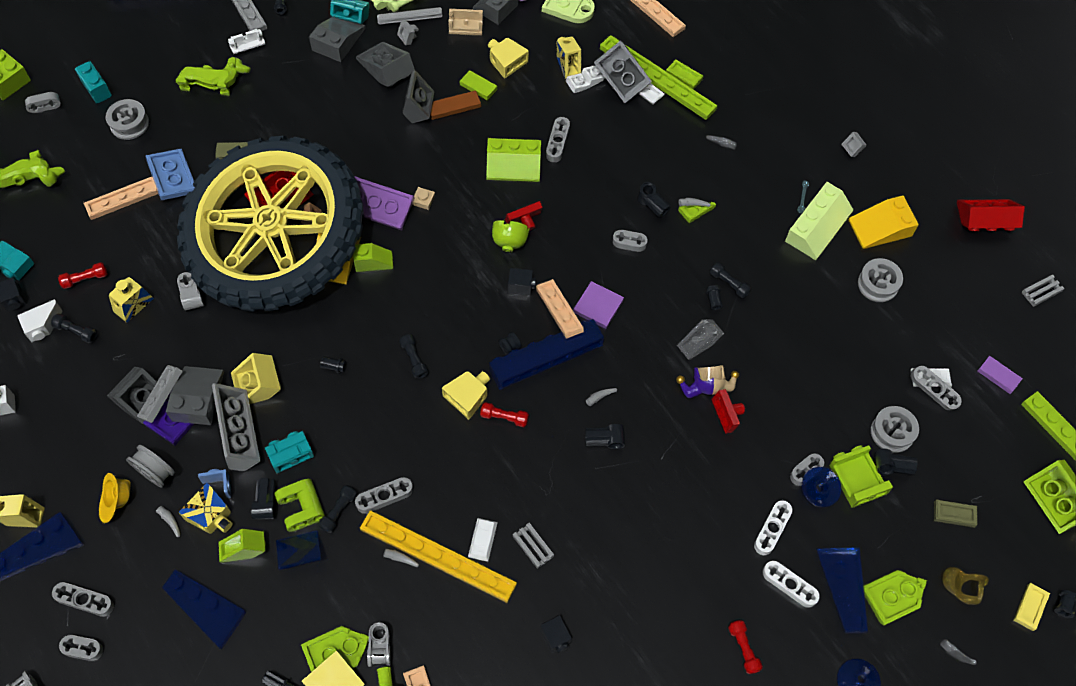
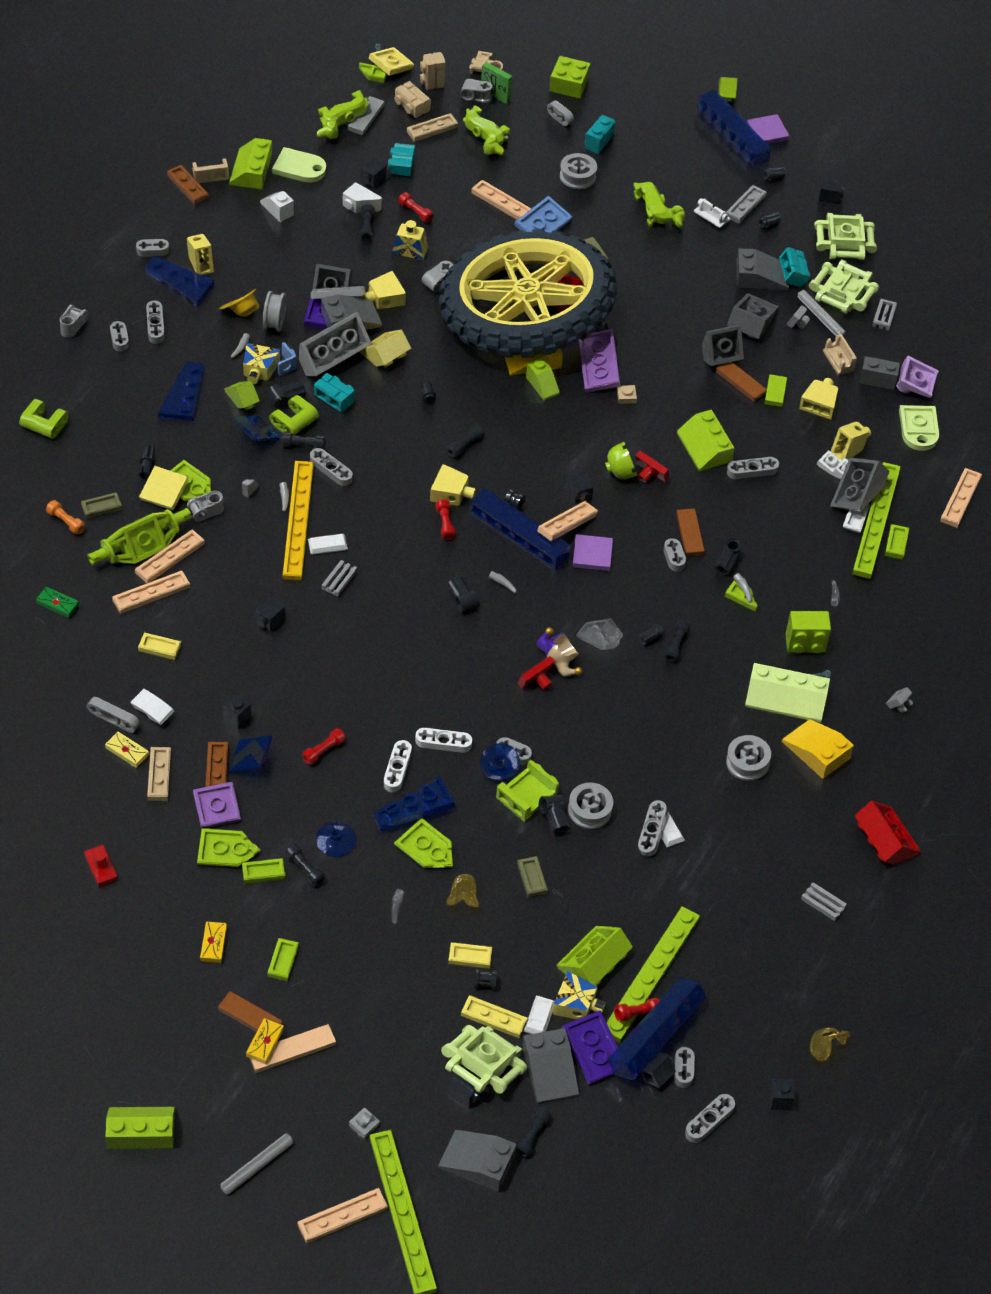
camera: 65 degrees right, 10 degrees down
medium lavender tile [978,356,1023,394] -> none
none -> light grey tile [242,479,259,497]
none -> light yellow torso [362,271,406,310]
none -> dark orange tile [676,508,705,557]
none -> lime brick [786,611,831,653]

